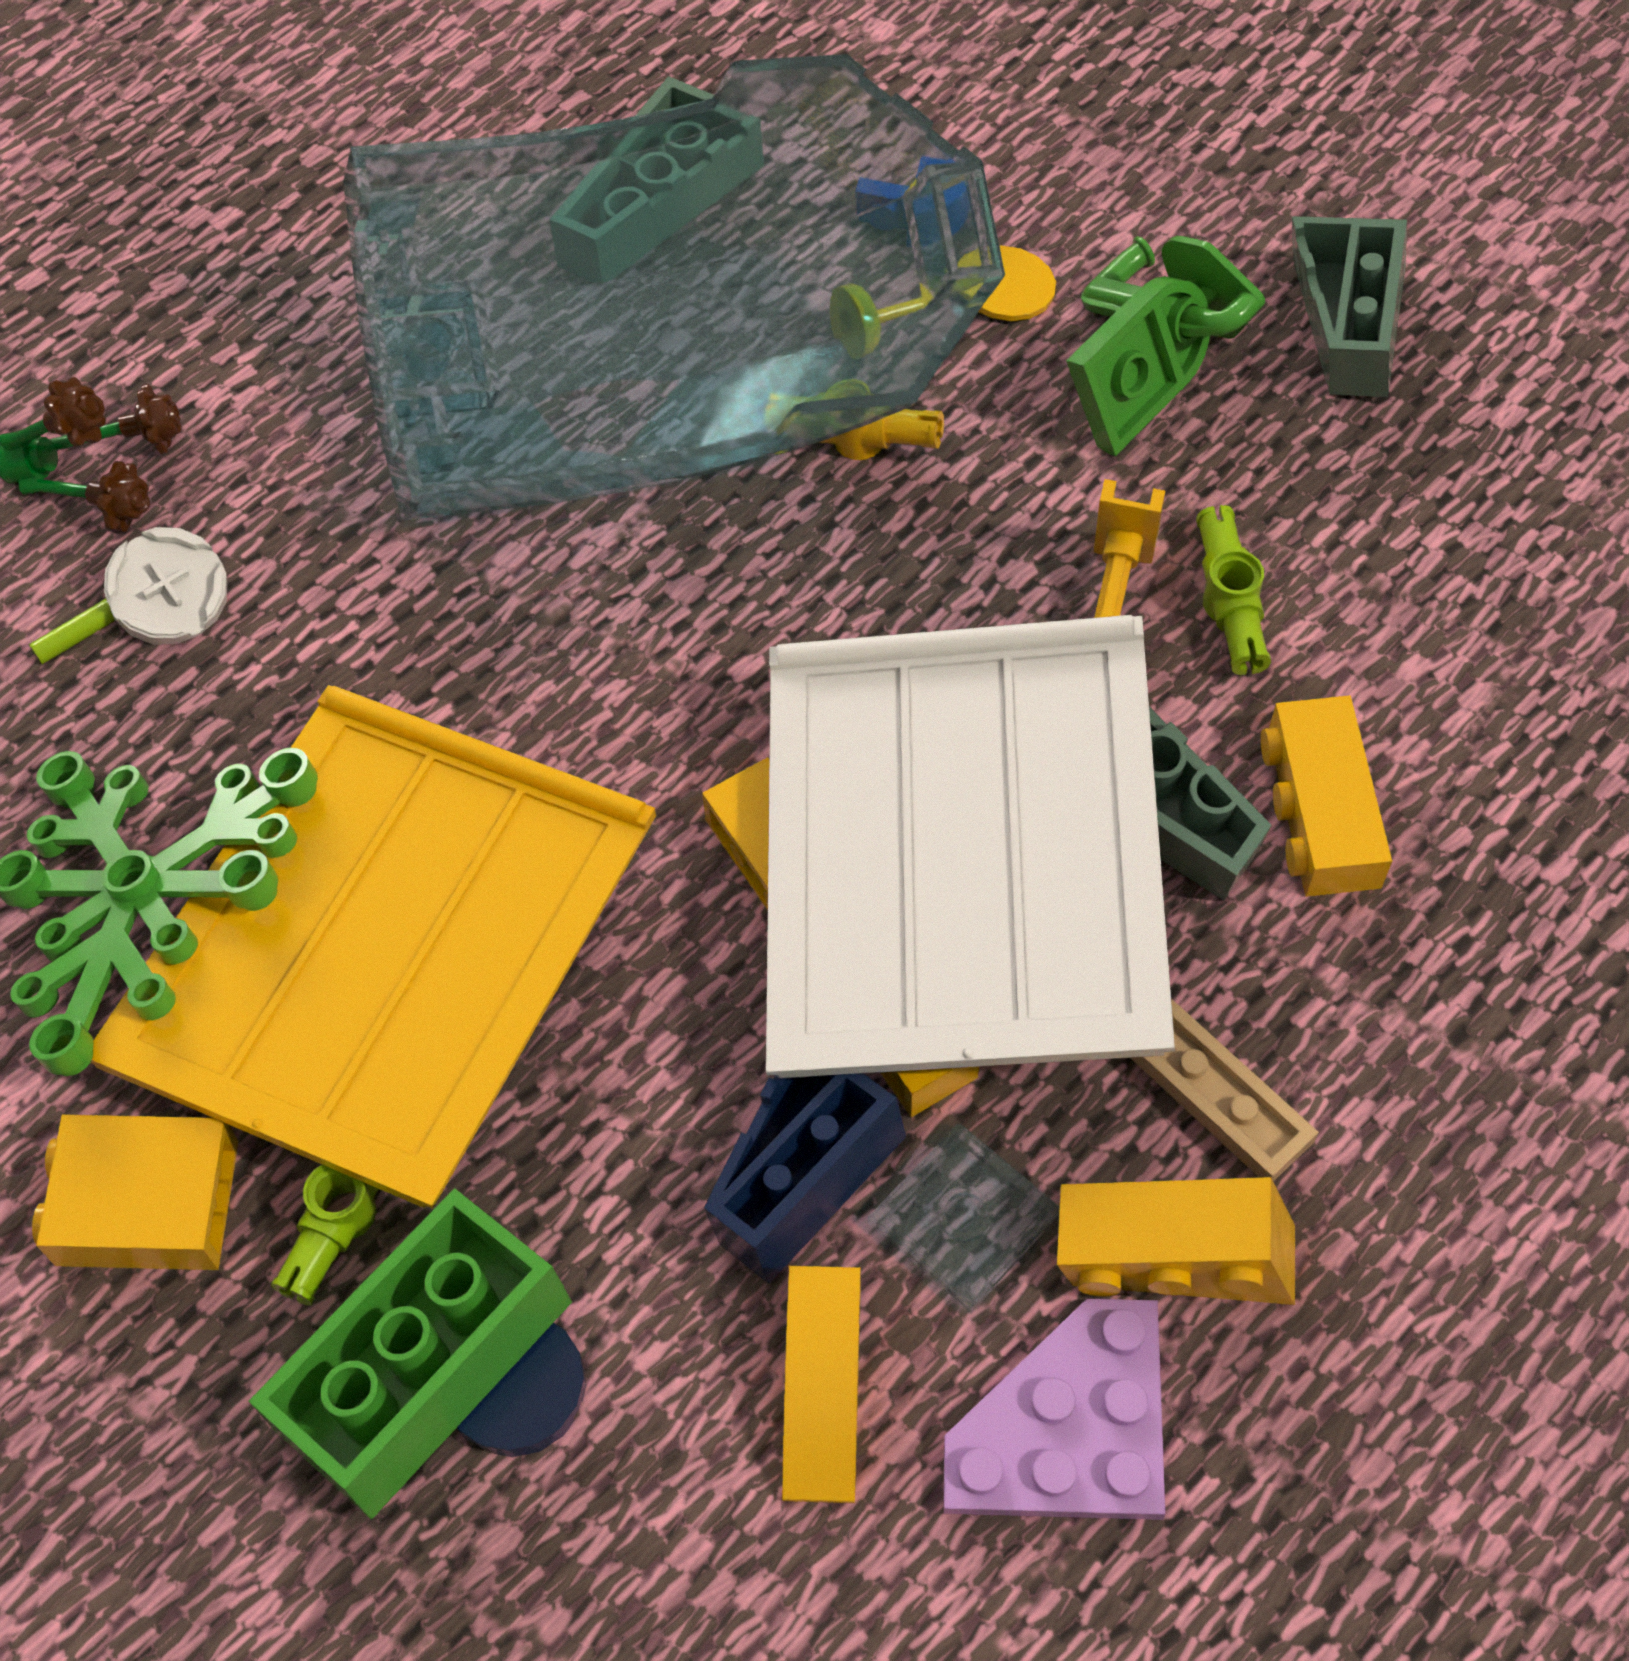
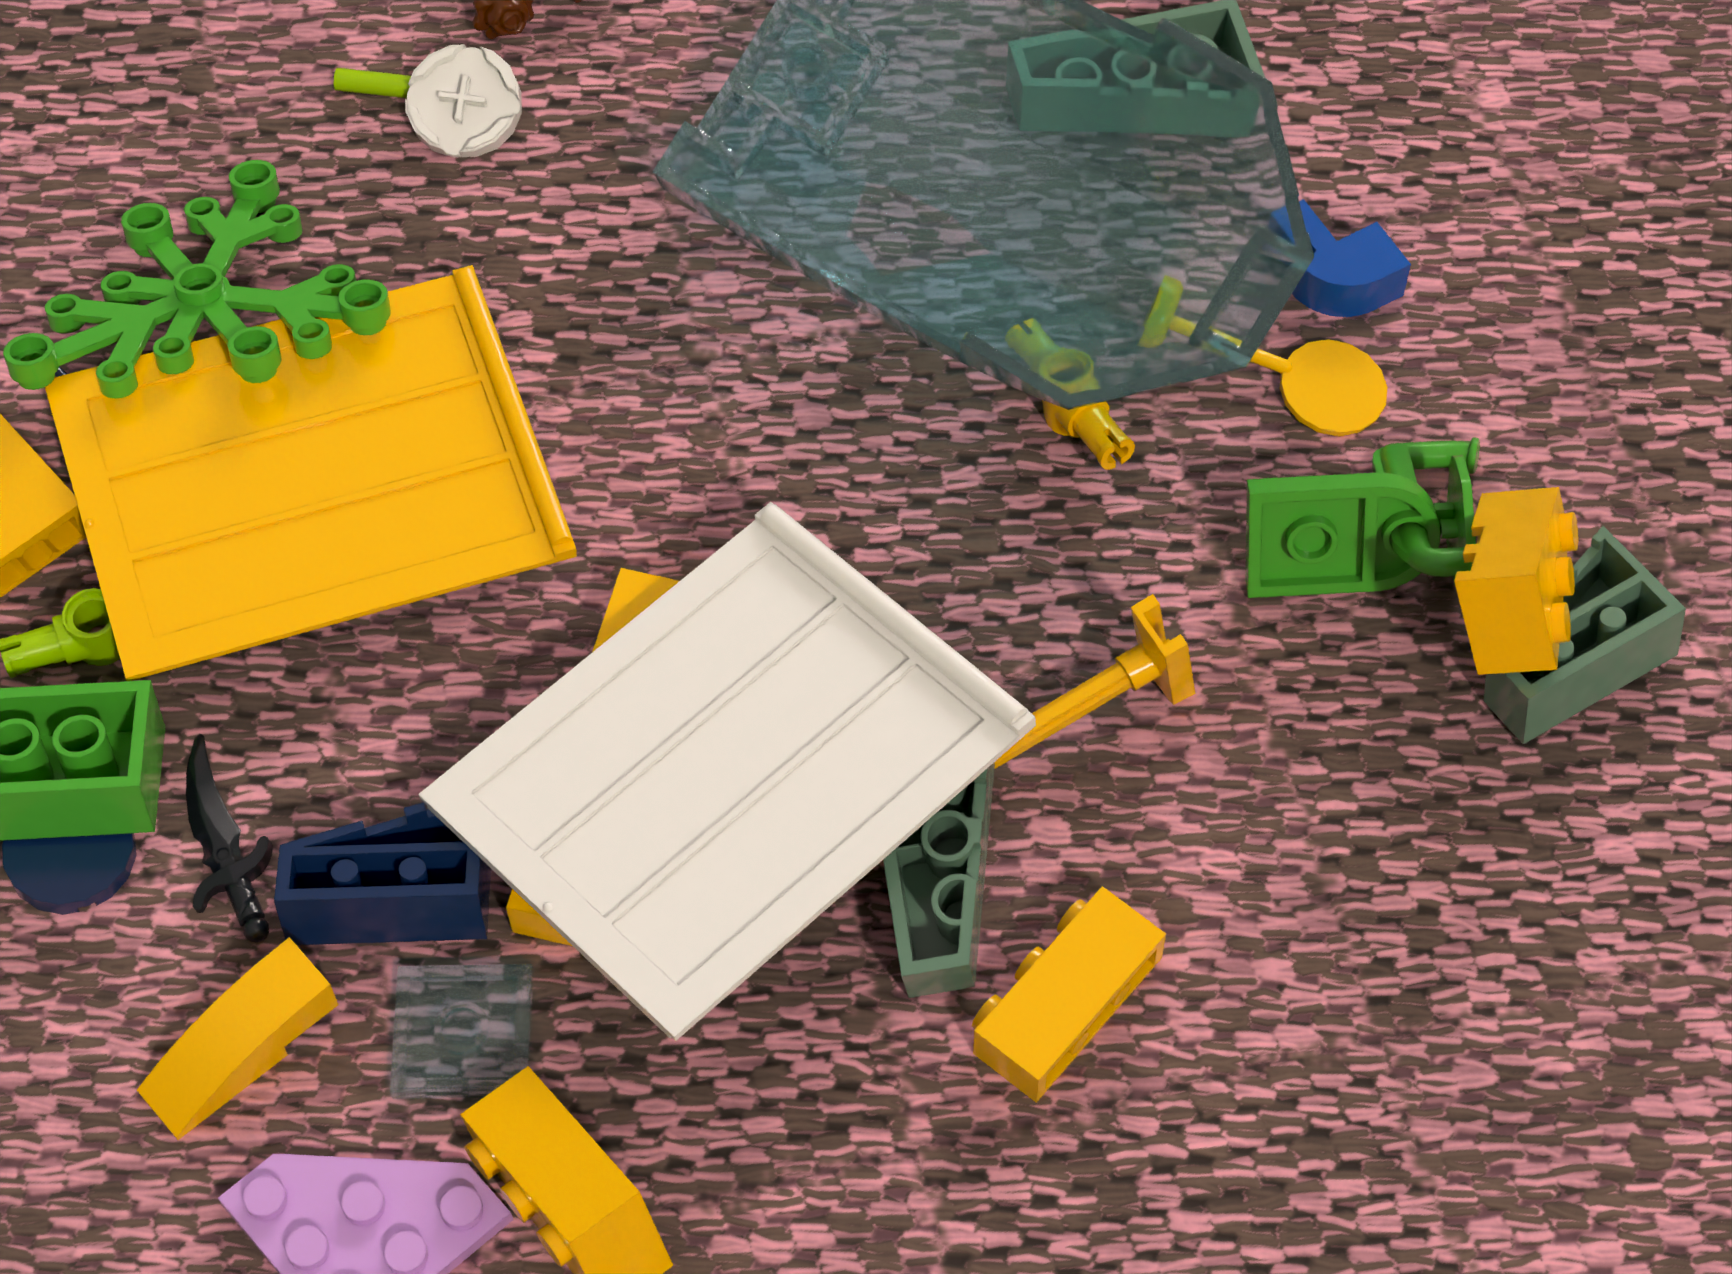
camera: 45 degrees right, 0 degrees up
tan plate [1130,999,1319,1182] -> none
lime pin [1196,505,1271,675] -> none
none -> black piece [186,734,273,943]
none -> yellow wedge [1454,487,1578,675]

